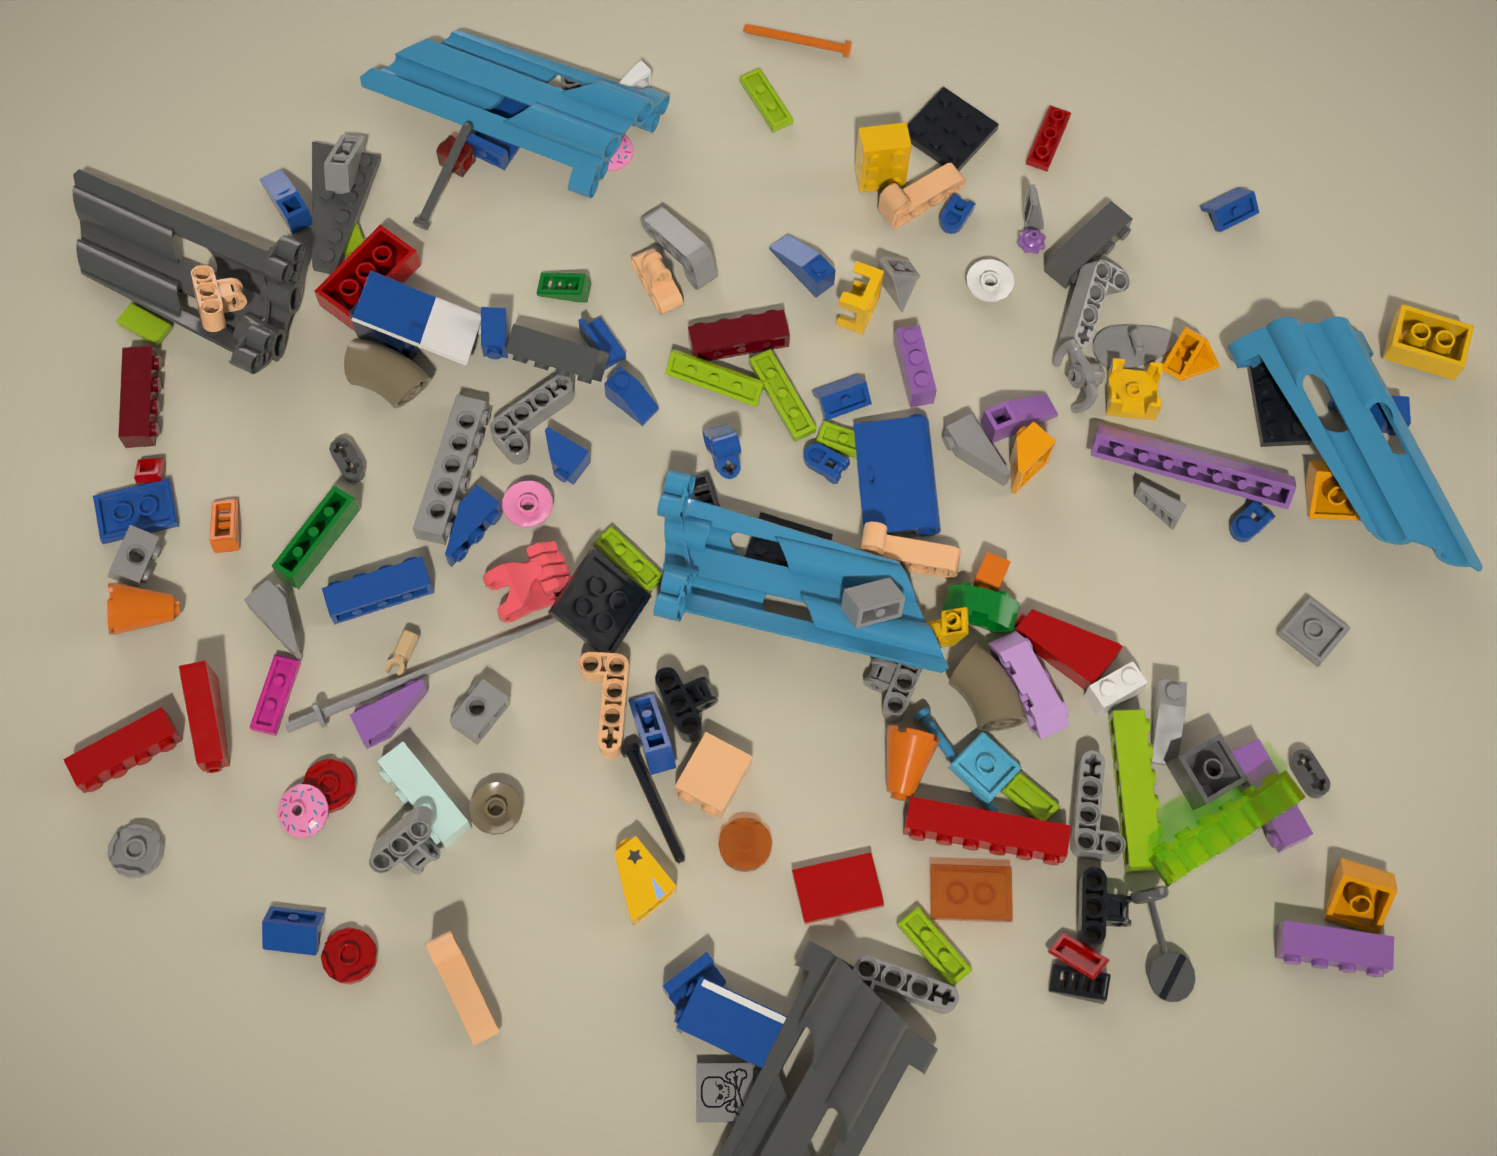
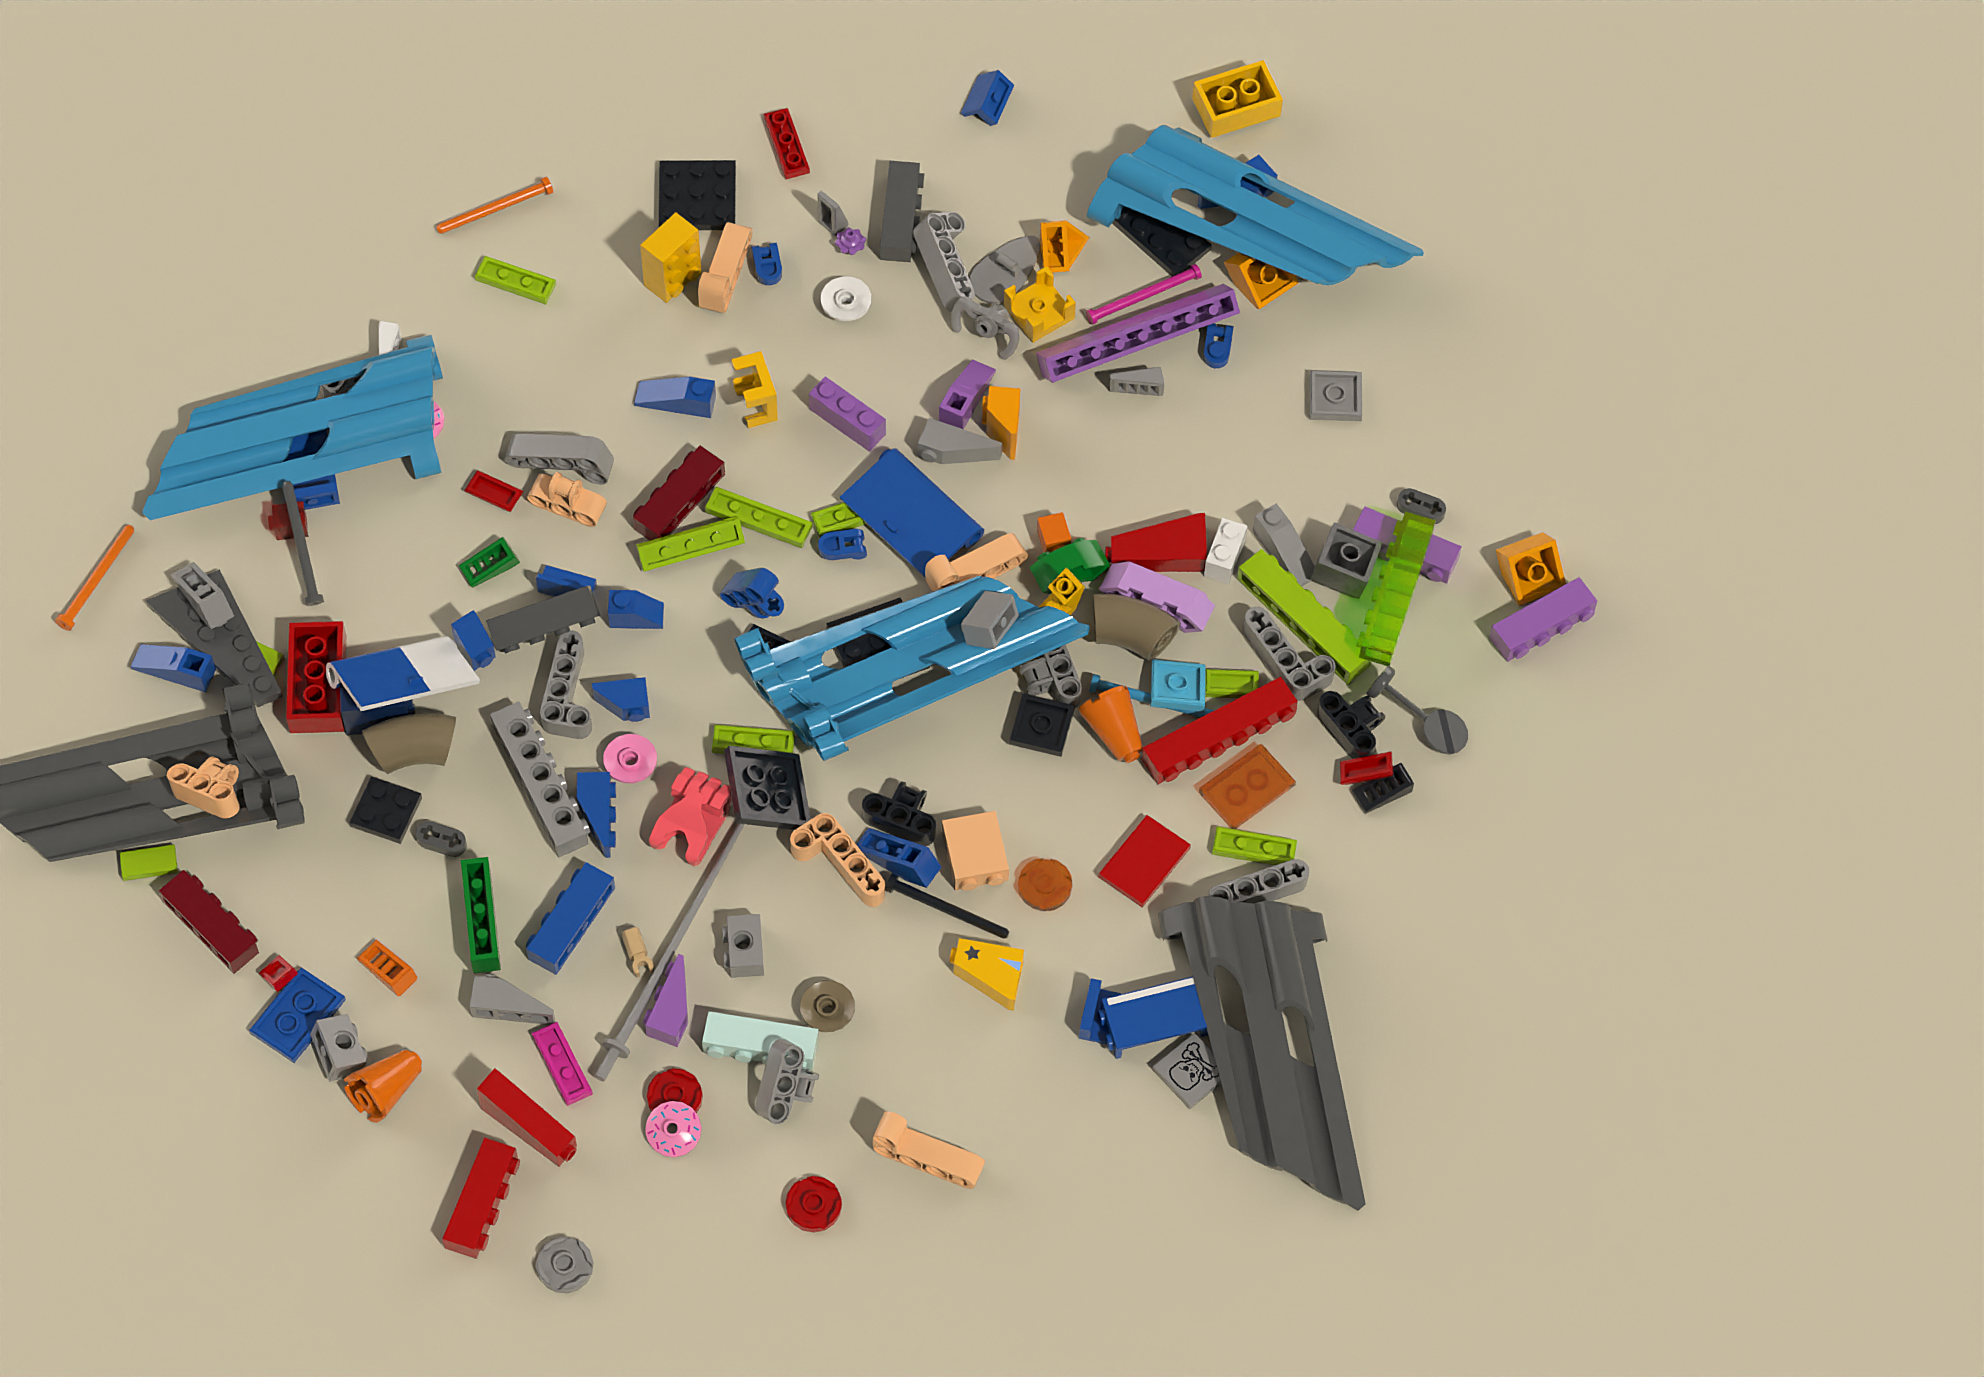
camera: 40 degrees left, 5 degrees down
blue panel [262,906,324,956] -> none
blue panel [812,374,872,421] -> none
light grey slope [877,256,920,313] -> none
none -> orange bar [55,525,134,631]
none -> black plate [349,776,422,844]
none -> red tile [464,470,523,513]
none -> black plate [1009,693,1075,757]
none -> dark pink bar [1086,264,1202,325]

